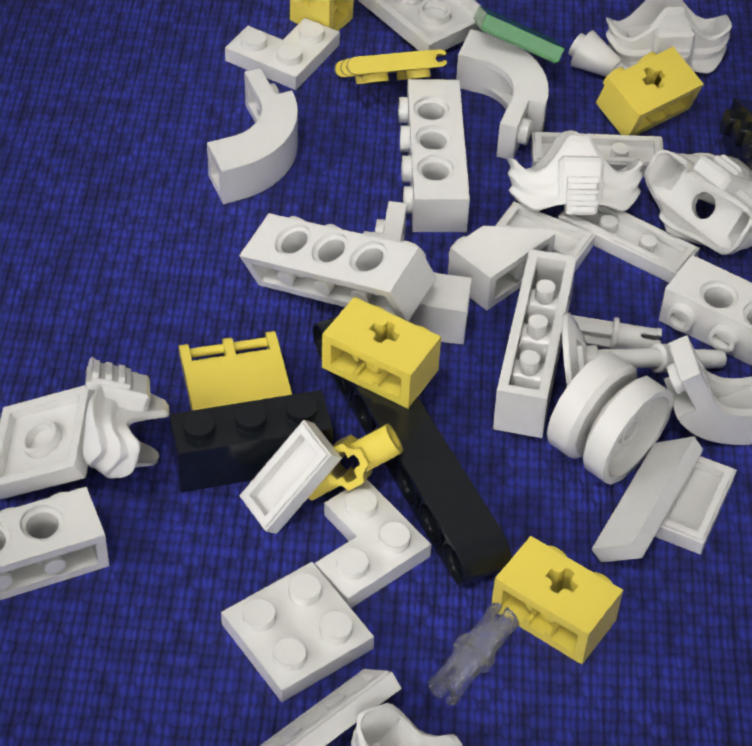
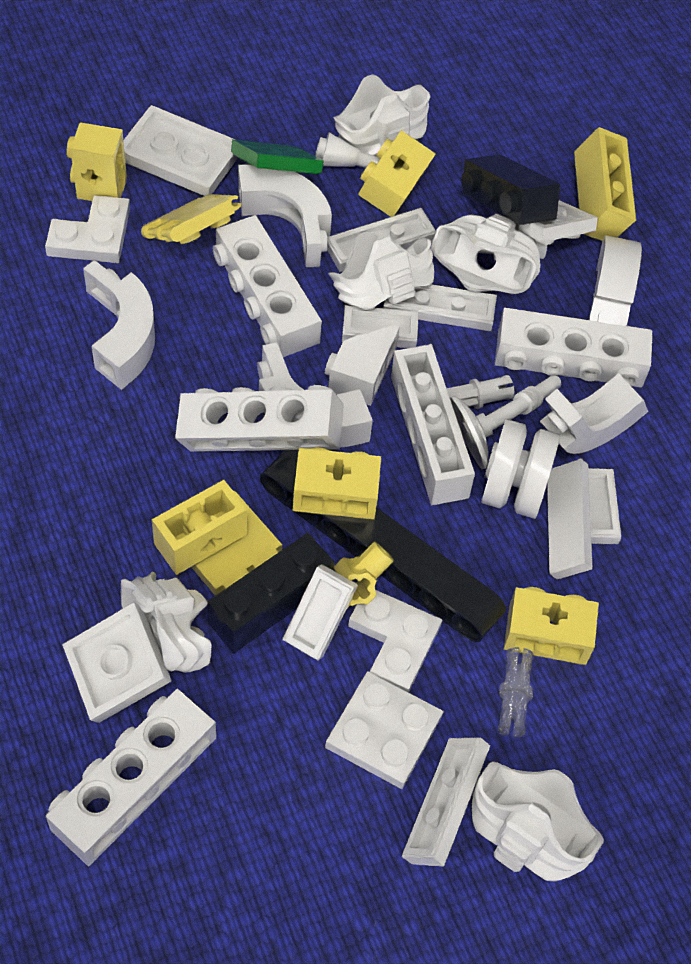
camera: 30 degrees left, 10 degrees up
none -> light yellow brick [152,480,247,575]

